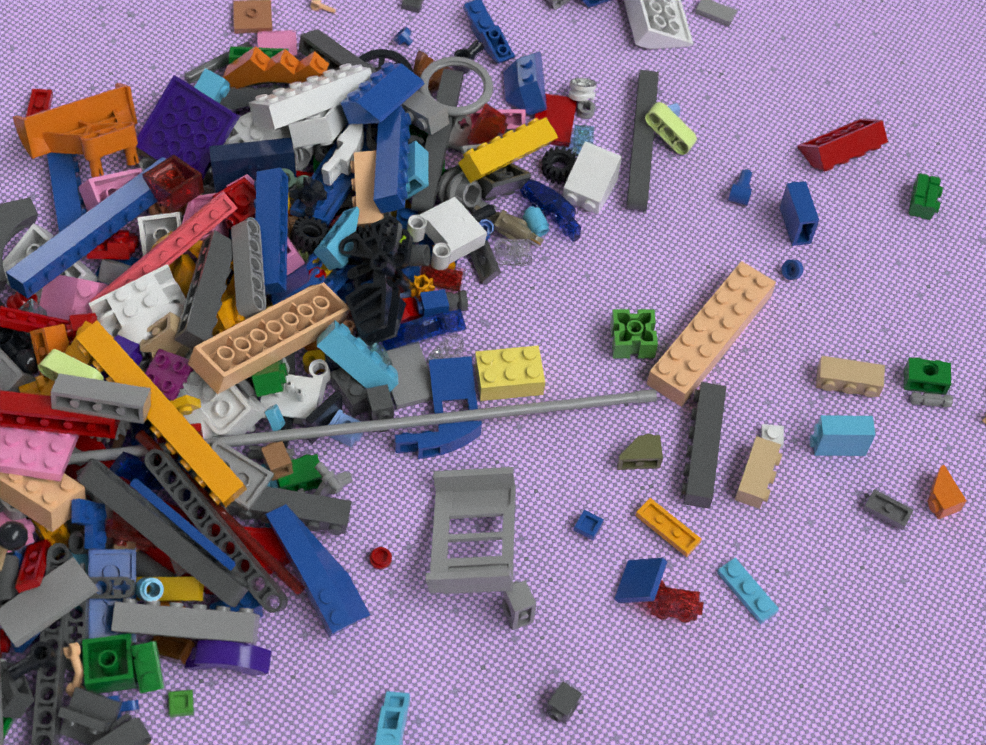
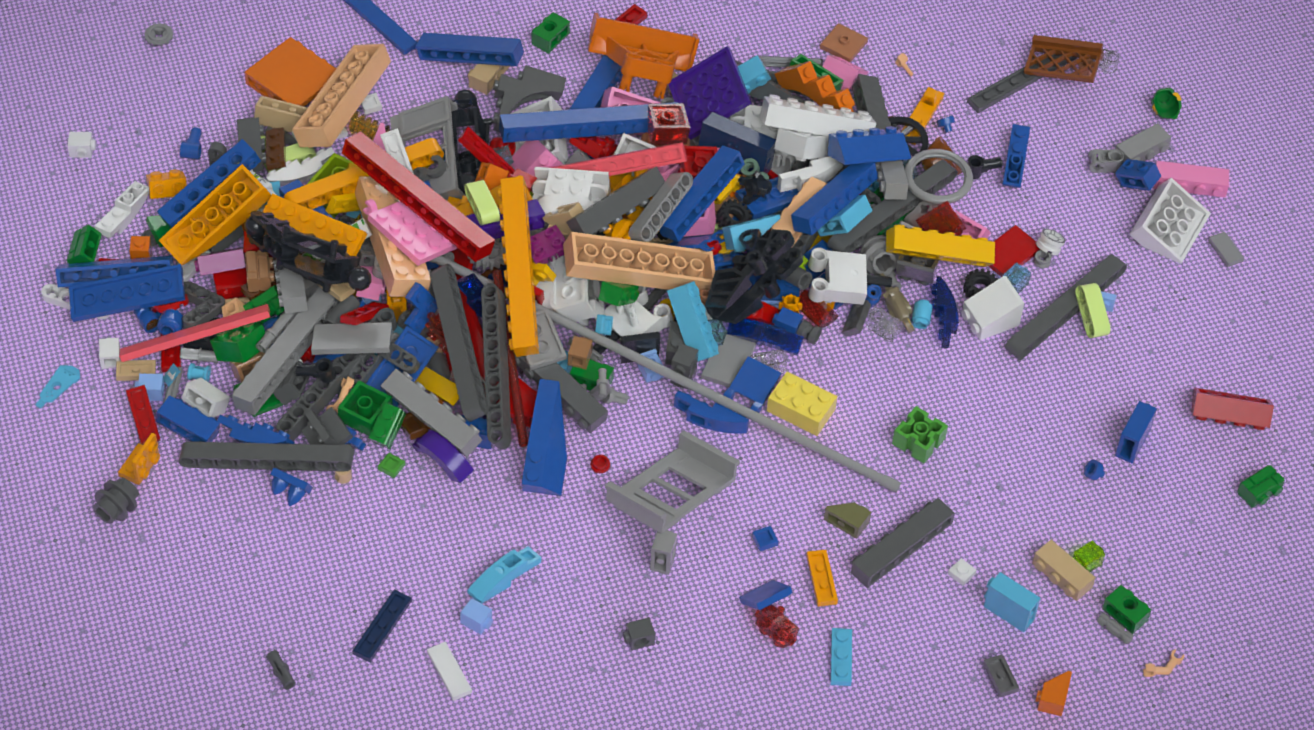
camera: 40 degrees right, 5 degrees down
light grey brick [51,373,151,424] -> none
blue tile [129,478,236,571] -> none
medium azure brick [135,577,164,602] -> none
blue wedge [503,52,547,115] -> none
light nougat brick [647,261,776,407] -> none
blue pin [728,169,752,206] -> none
tan brick [735,436,783,509] -> none
none -> light orange hinge [901,87,945,145]
none -> clear neon green brick [1073,540,1105,572]

